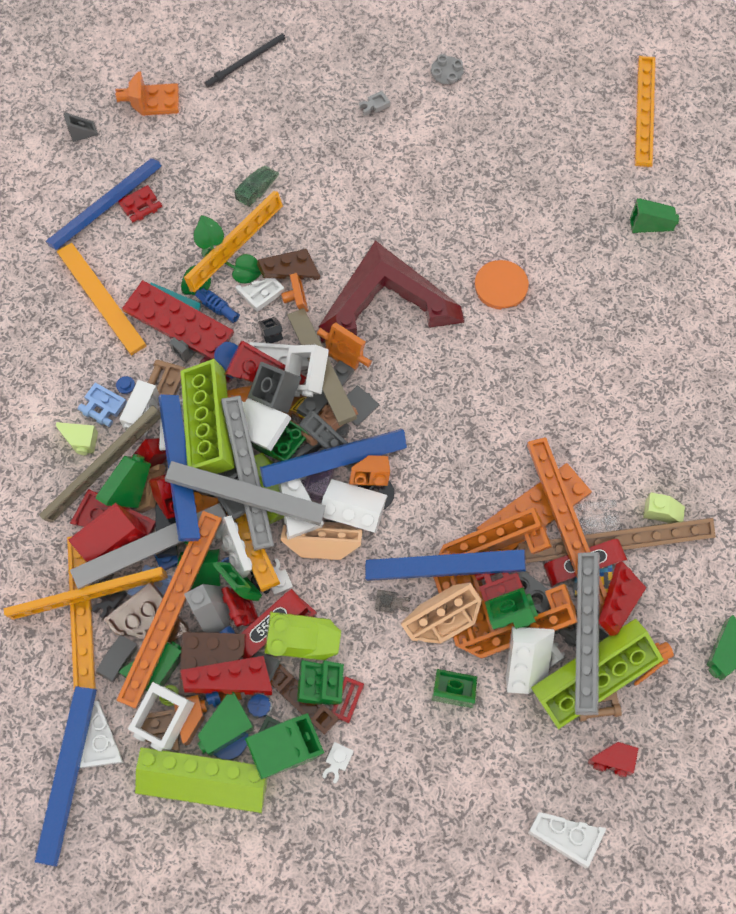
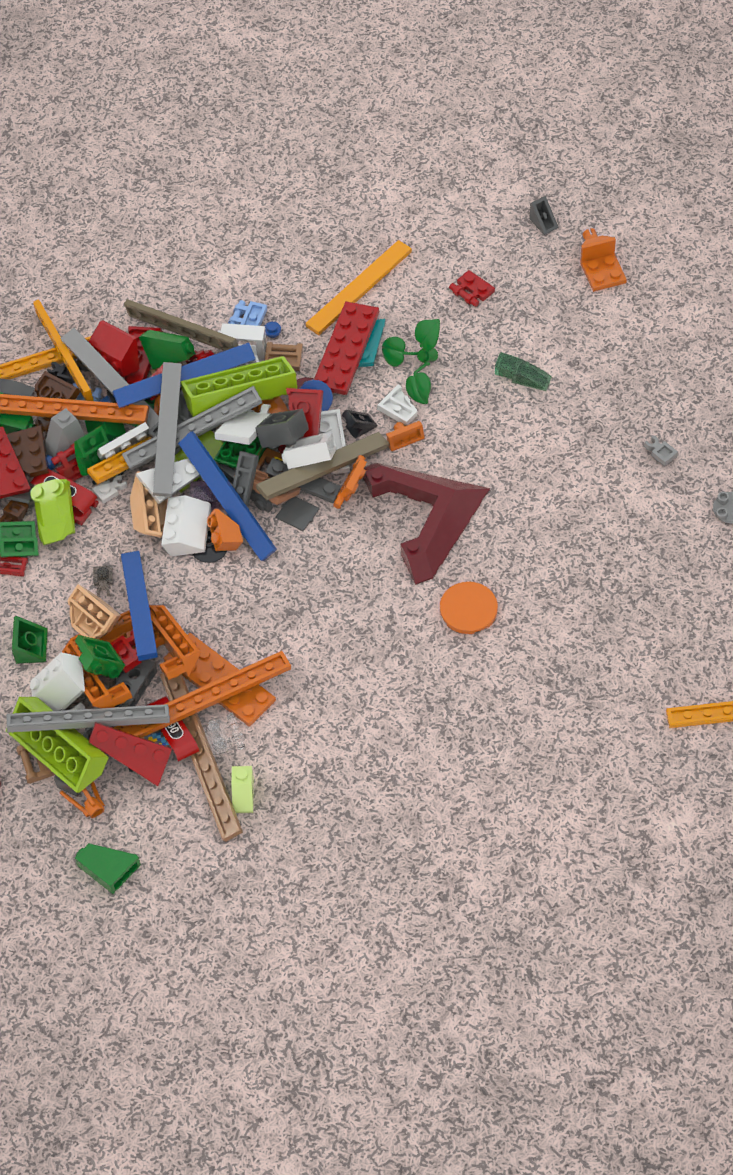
camera: 80 degrees right, 10 degrees down
blue tile [45,158,162,250] -> none
yellowish green slope [56,422,98,455] -> none
dark grey bracket [169,337,196,363] -> none
light orange tile [184,191,283,293] -> none
blue hinge [195,288,240,323] -> none
black bar [204,33,286,88] -> none
reddish brown wing [257,248,320,280] -> none
green slope [629,198,679,233] -> none

